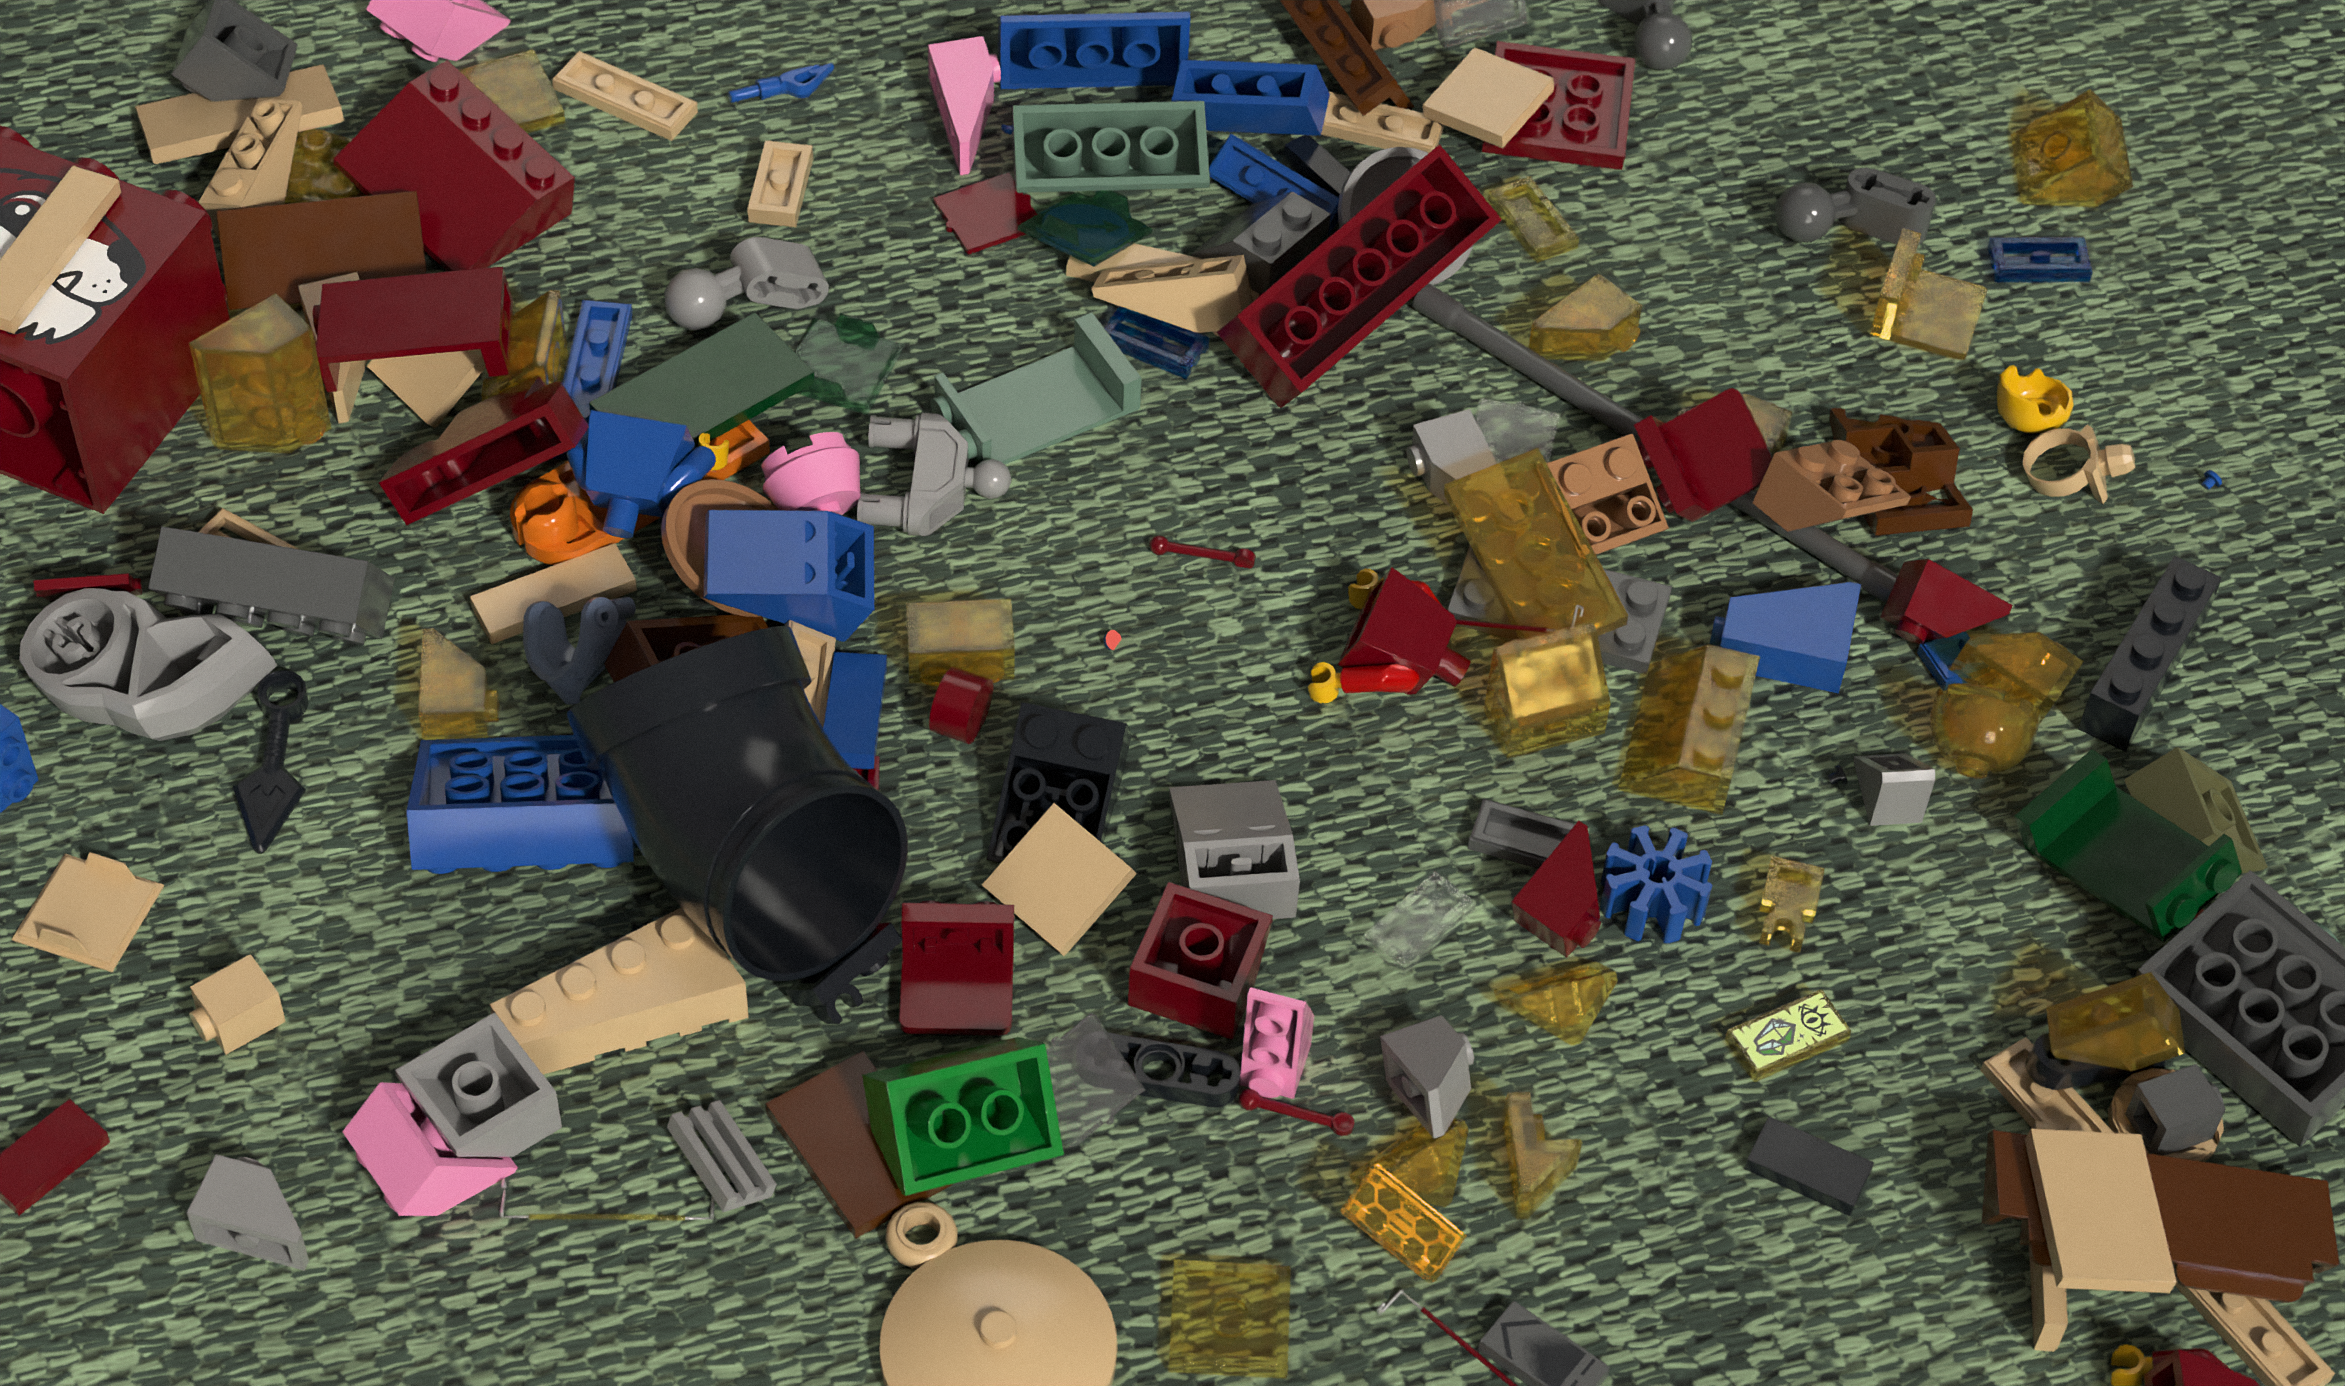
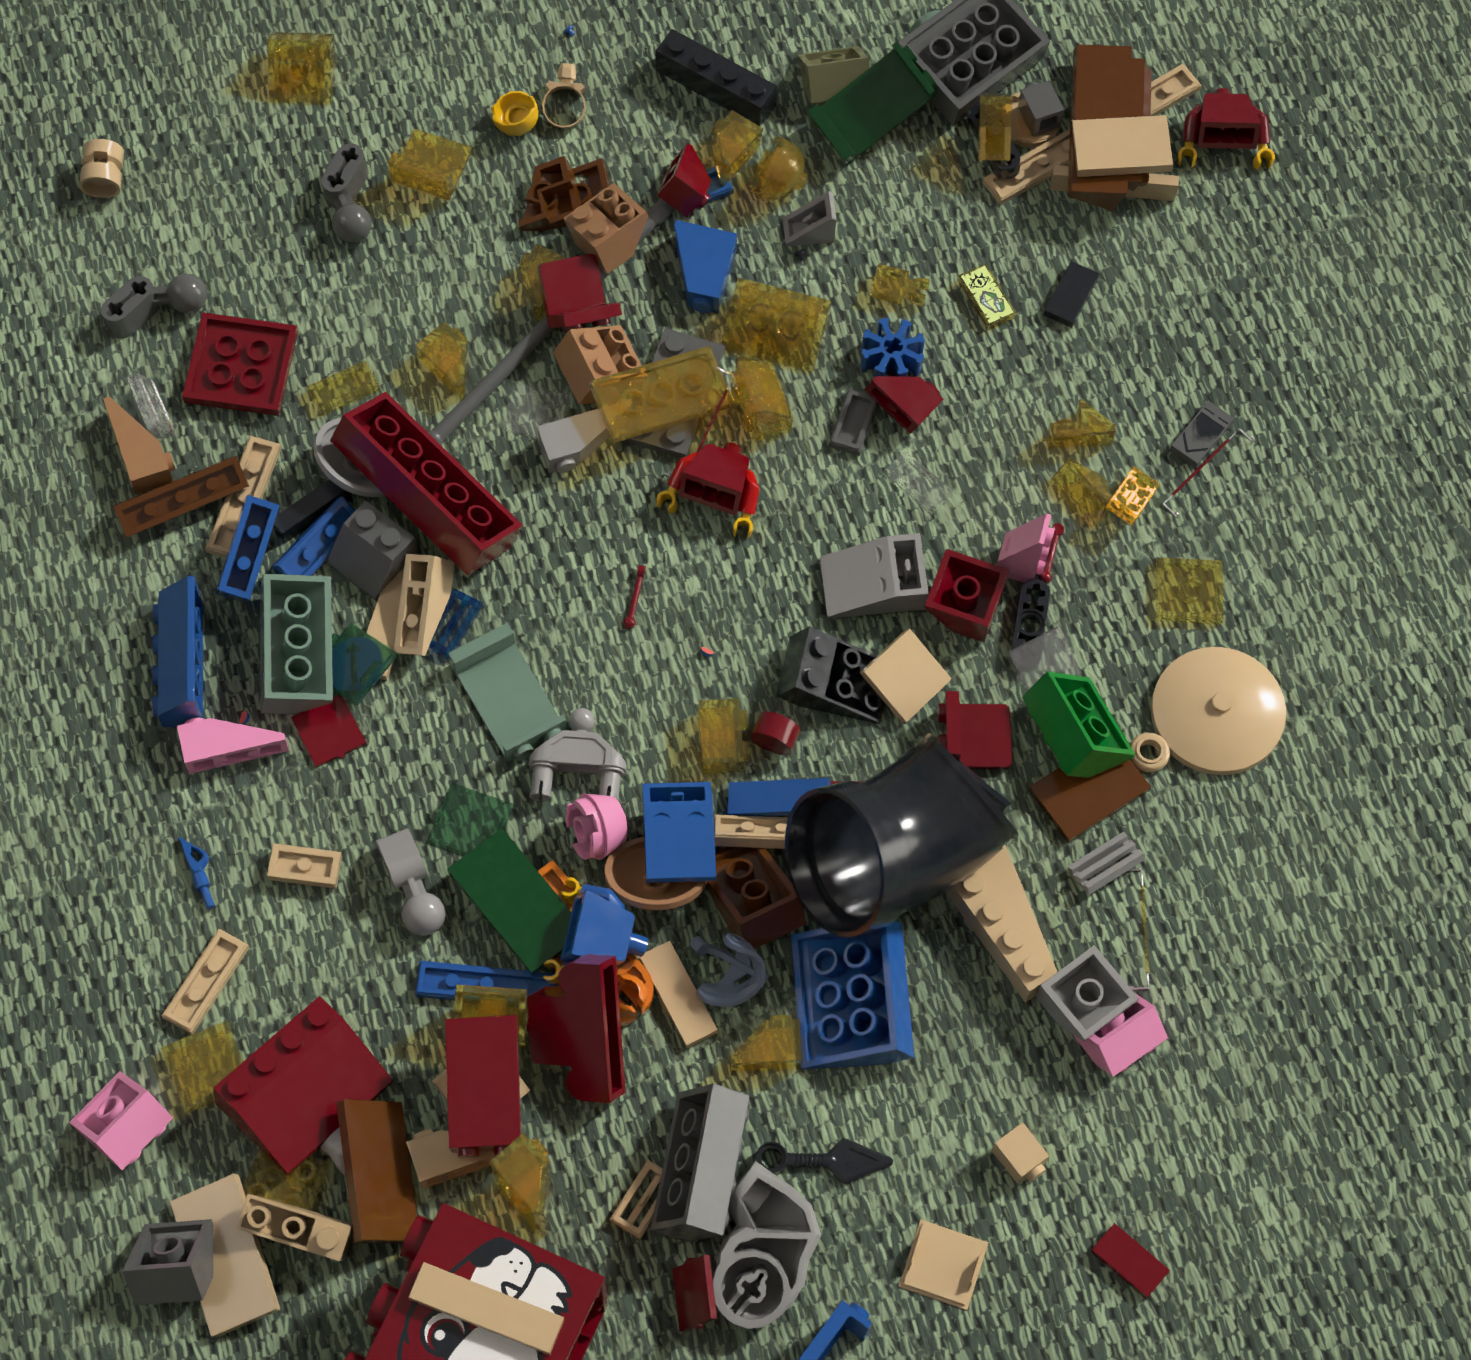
camera: 90 degrees left, 15 degrees up
light grey slope [187,1154,309,1270] -> none
light grey slope [1380,1015,1474,1138] -> none
tan tile [1423,47,1554,148] -> none
clear yellow slope [1494,962,1618,1046] -> none
clear blue tile [1987,237,2093,282] -> none

